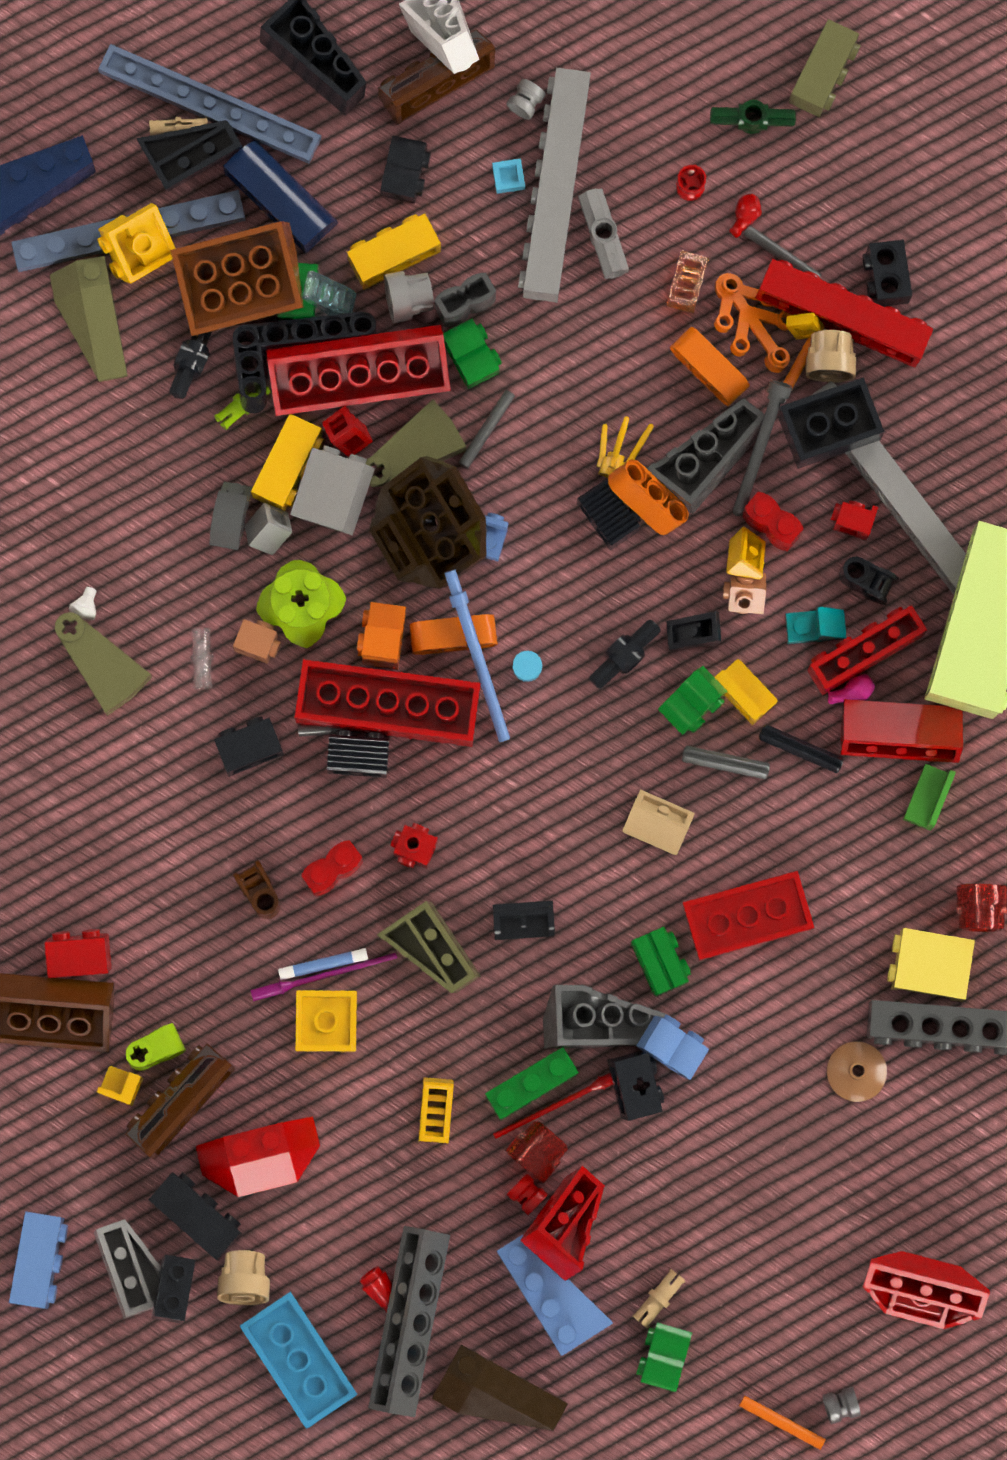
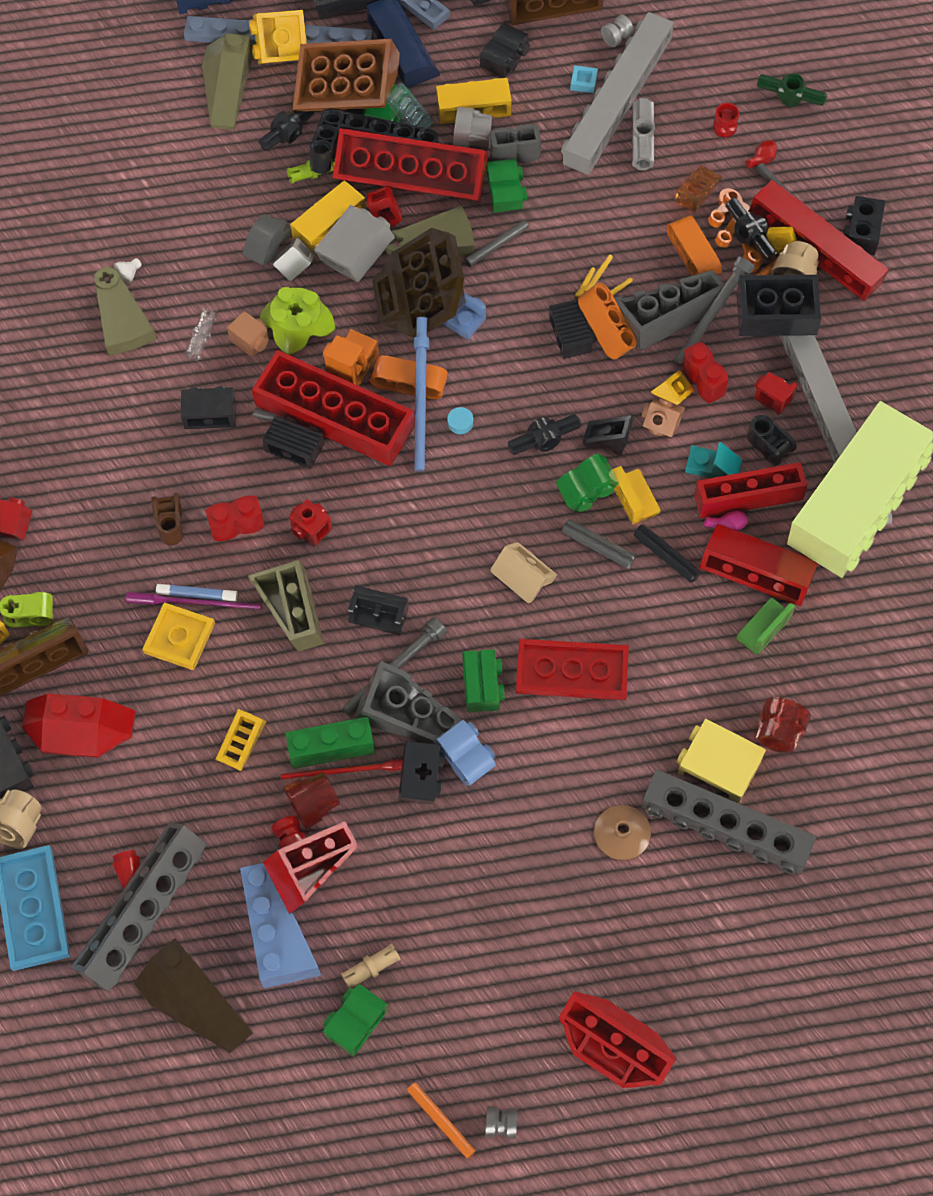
camera: 25 degrees right, 15 degrees down
olive brick [789,19,861,118] -> none
none -> dark grey piece [343,617,447,714]
none -> black axle [725,198,777,261]

